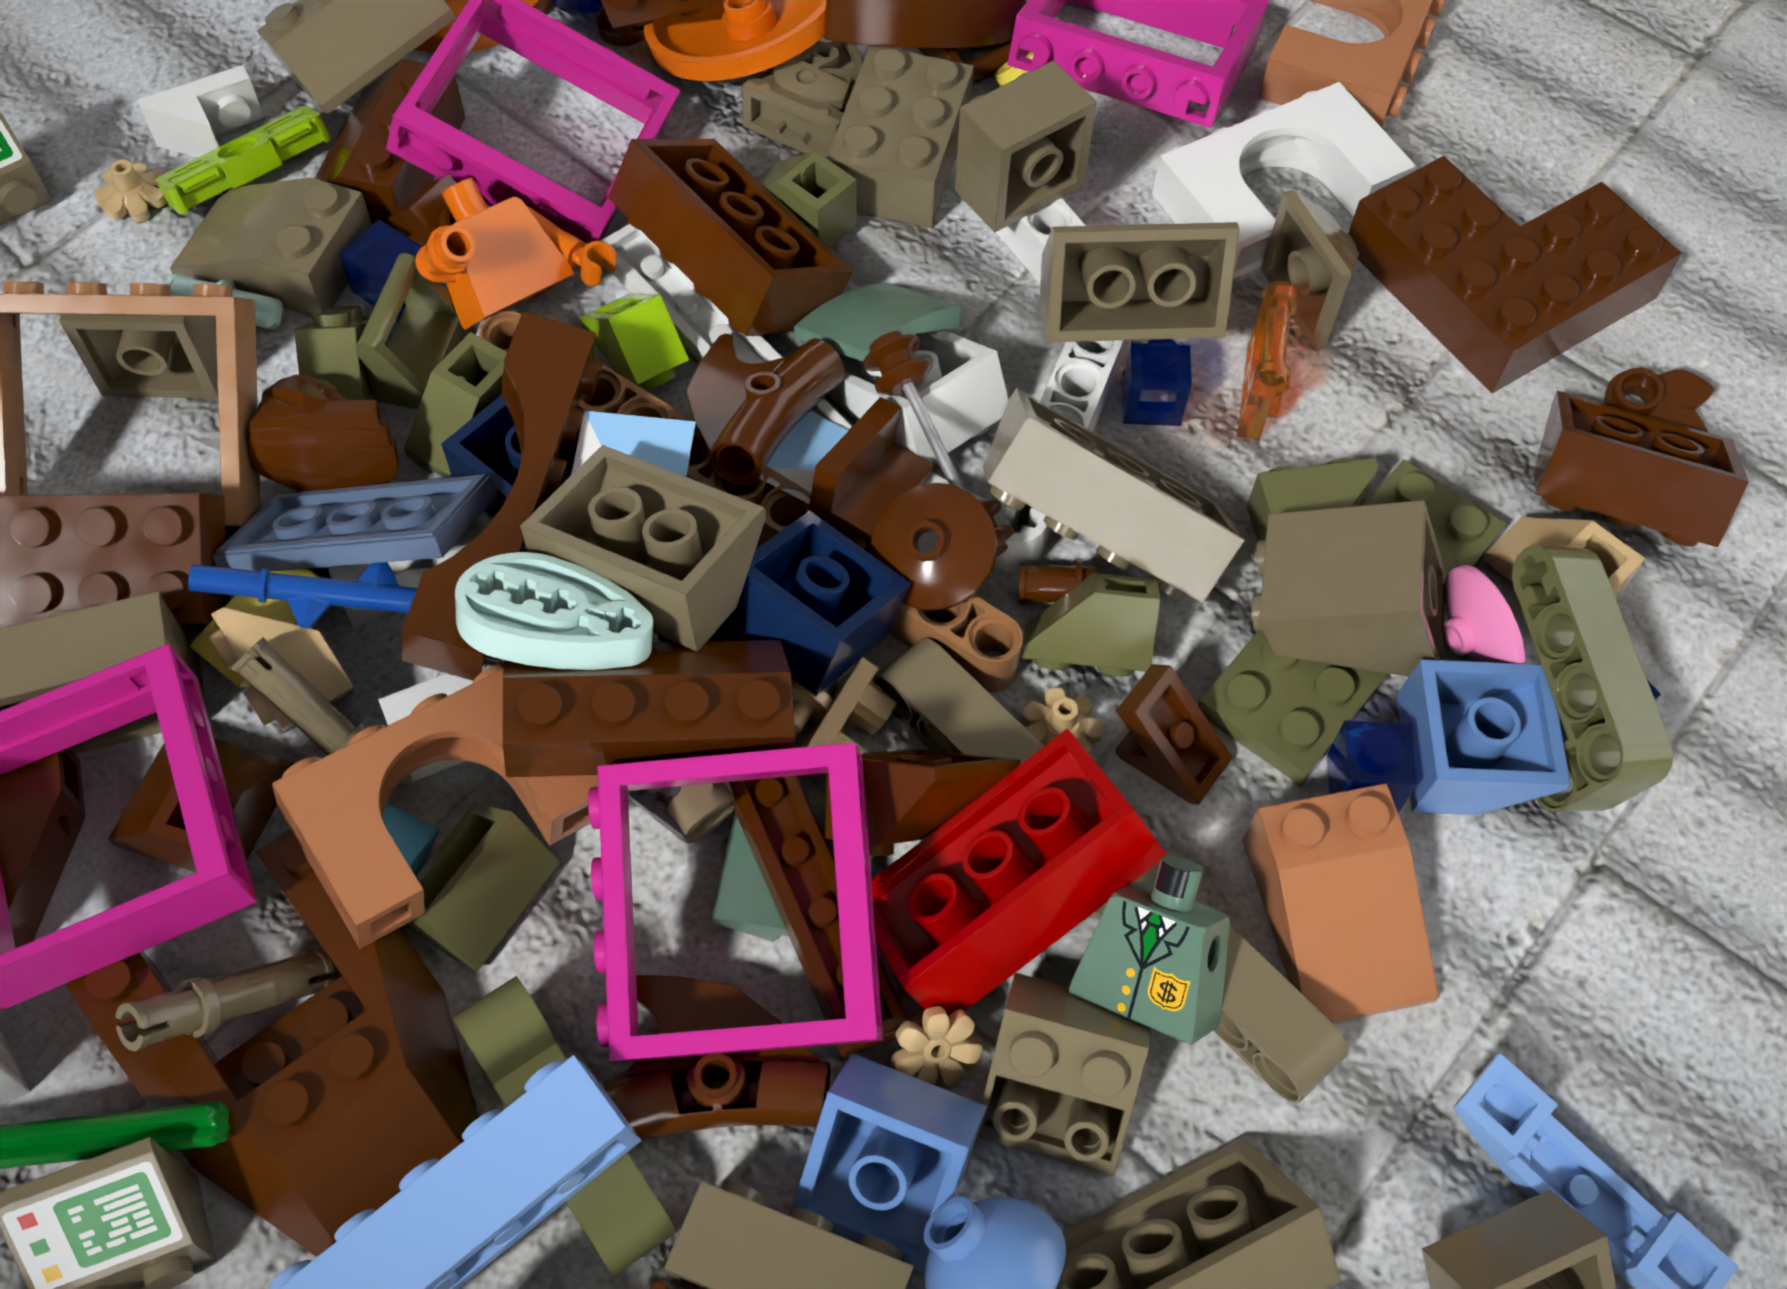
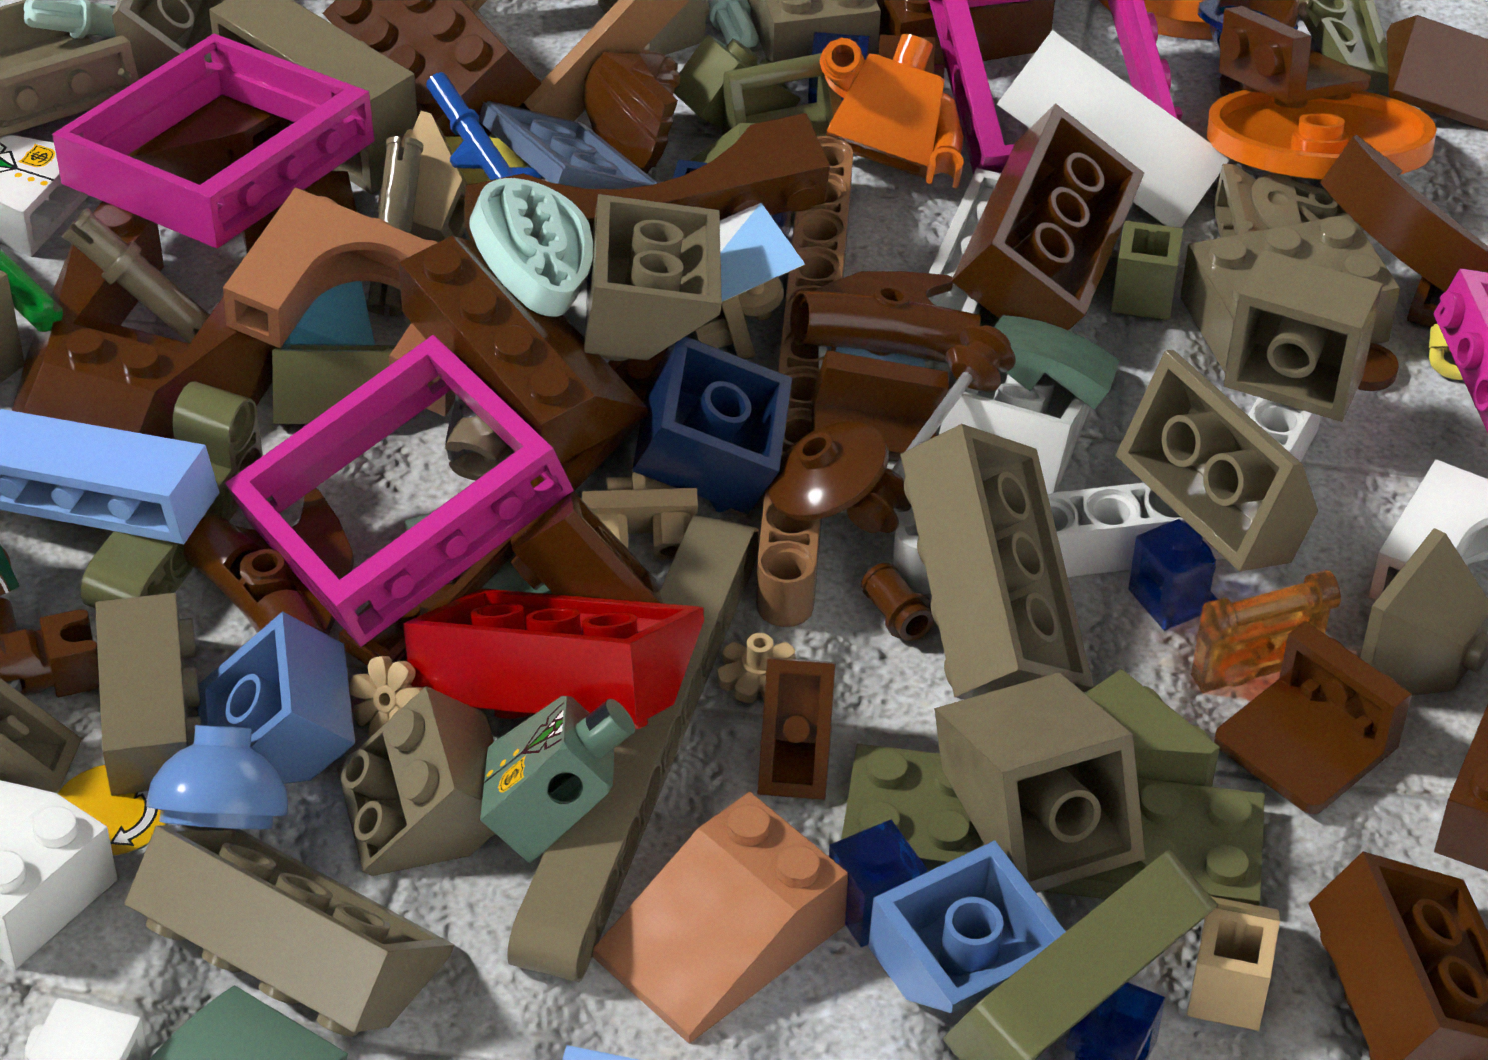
camera: 60 degrees right, 15 degrees down
lime slope [579,294,689,389] -> none
olive slope [1022,573,1160,677] -> none
bright pink dish [1443,565,1526,664] -> none
none -> white sticker [996,30,1231,228]
none -> reddish brown bracket [1214,621,1412,814]

